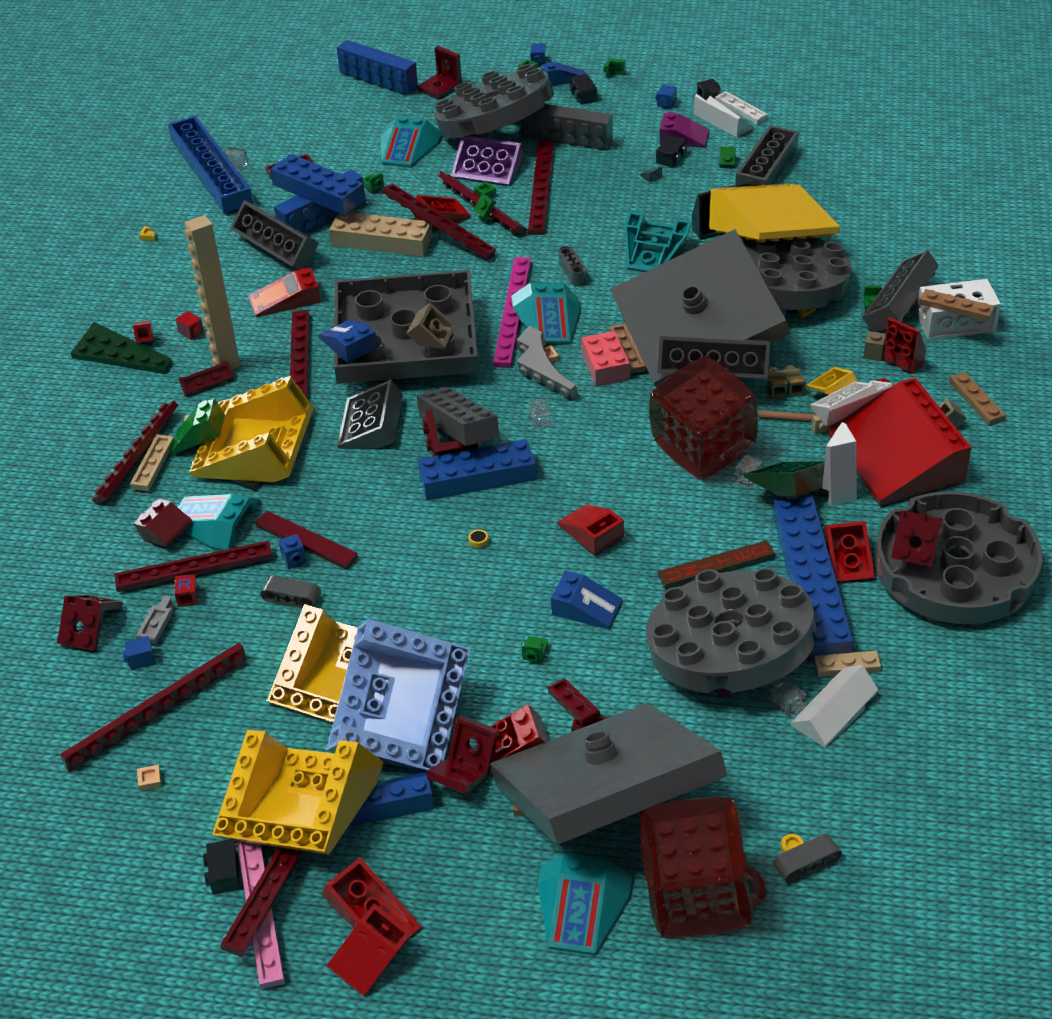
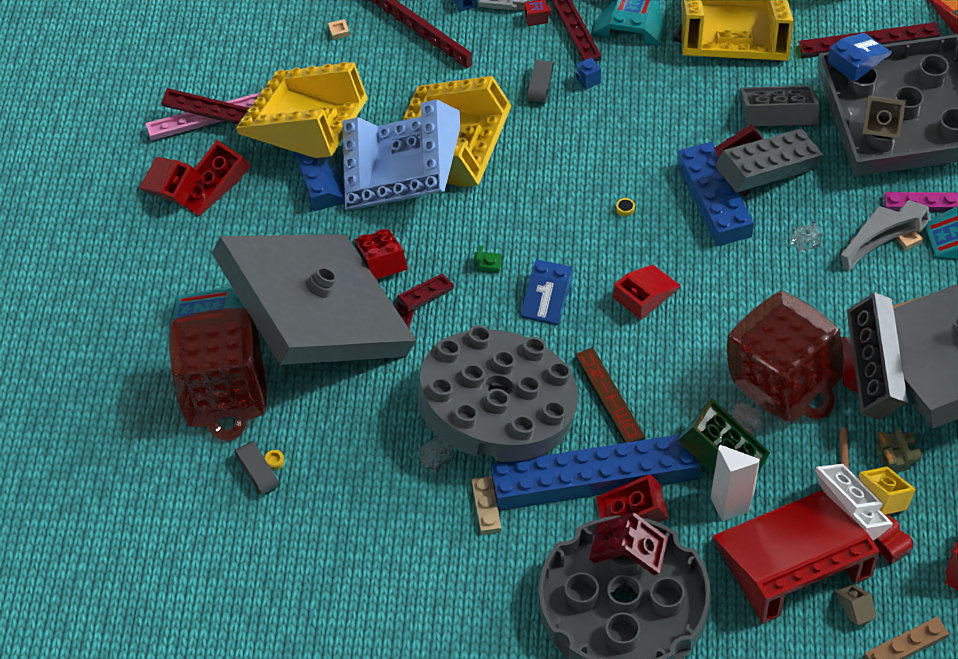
camera: 85 degrees right, 10 degrees up
black brick [203,839,240,894] -> none
dark red tile [255,510,358,569] -> none
dark red bracket [427,716,499,794] -> none
coral brick [581,331,630,386] -> none
white slope [791,665,878,748] -> none

